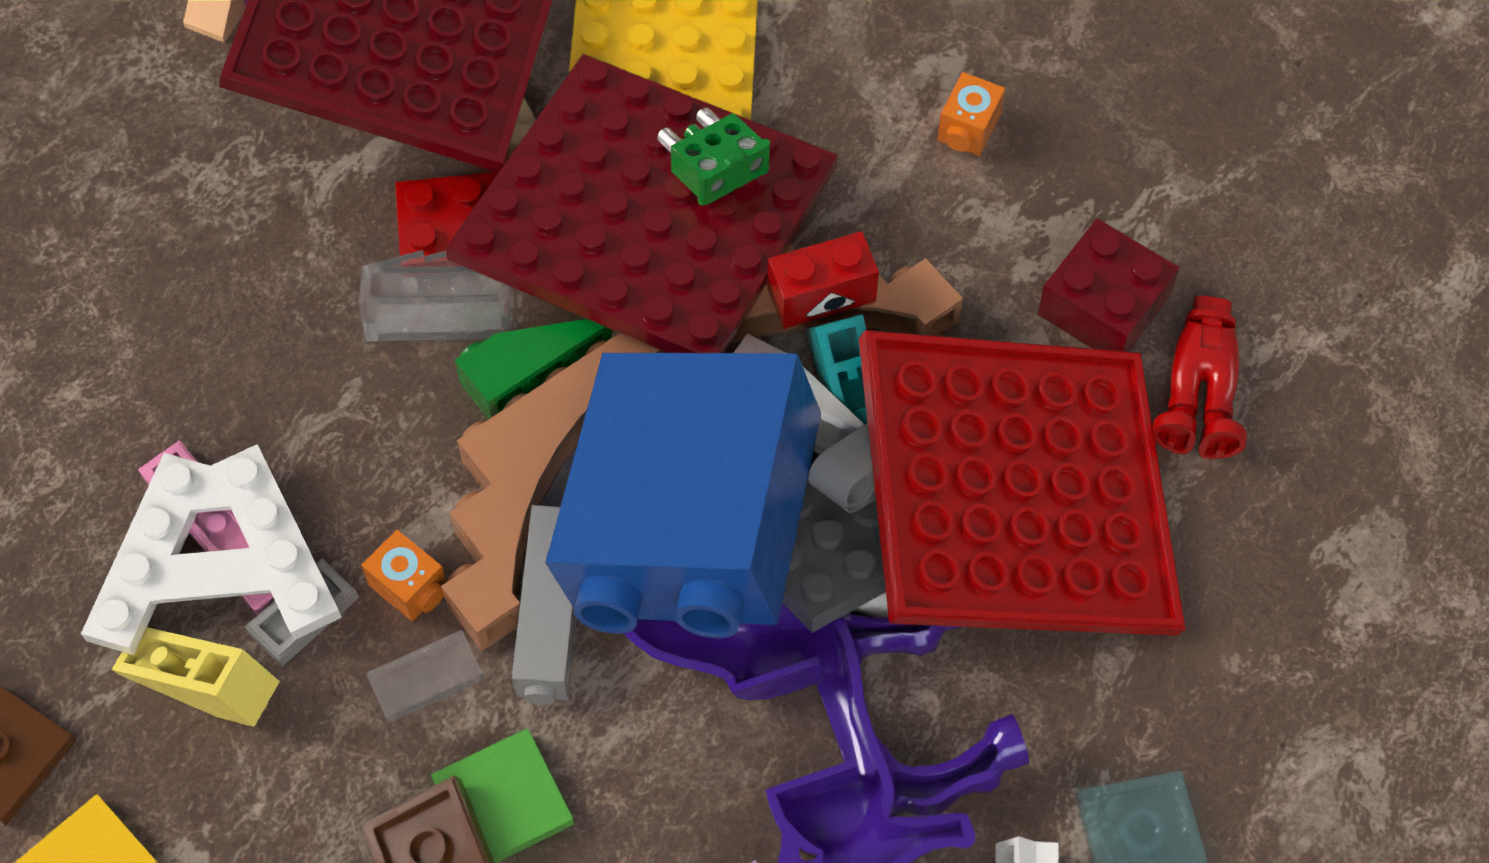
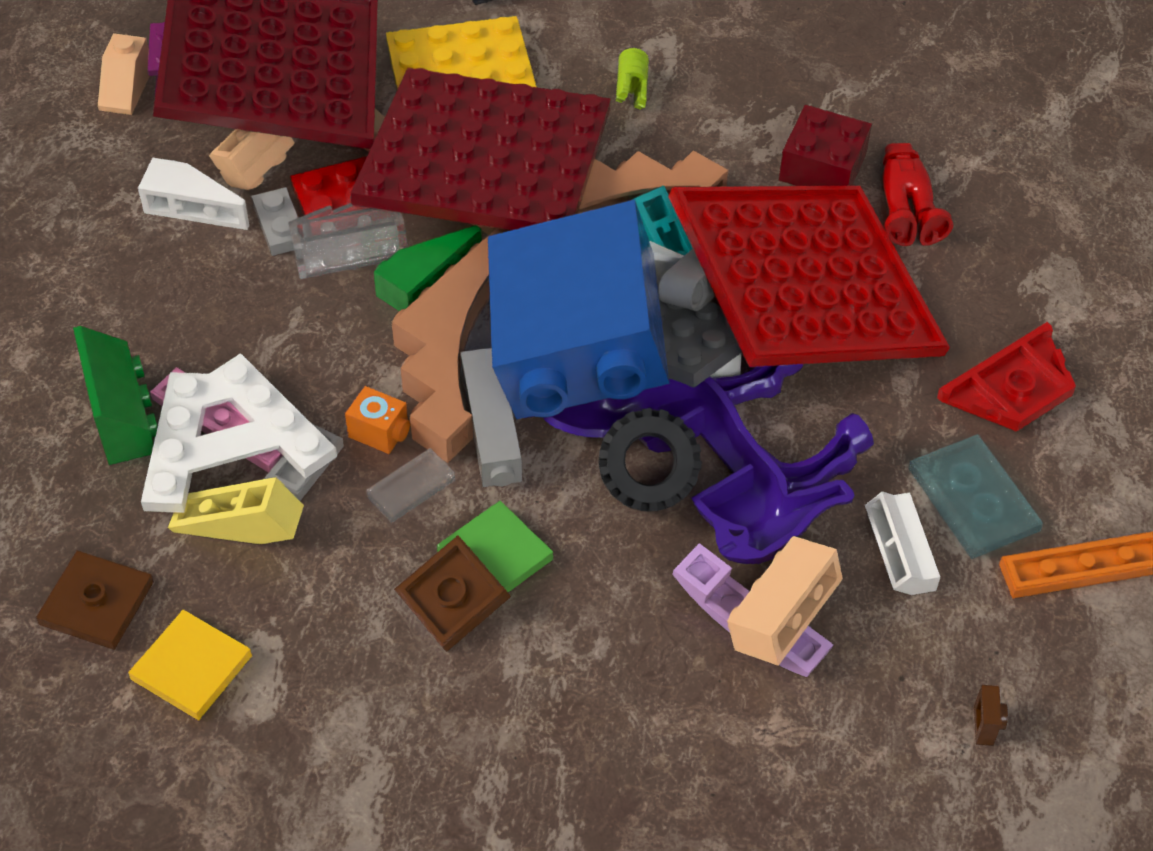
camera: 15 degrees left, 10 degrees down
green piece [658,107,770,205] -> none
red brick [767,231,879,329] -> none
orange brick [937,72,1006,156] -> none
none -> green slope [73,326,158,465]
none -> white slope [138,158,249,230]
none -> light nougat brick [209,129,295,190]
none -> light grey plate [251,187,307,256]
none -> black tyre [598,408,702,512]
none -> lime hinge [616,48,649,110]
none -> red wing [937,322,1076,432]

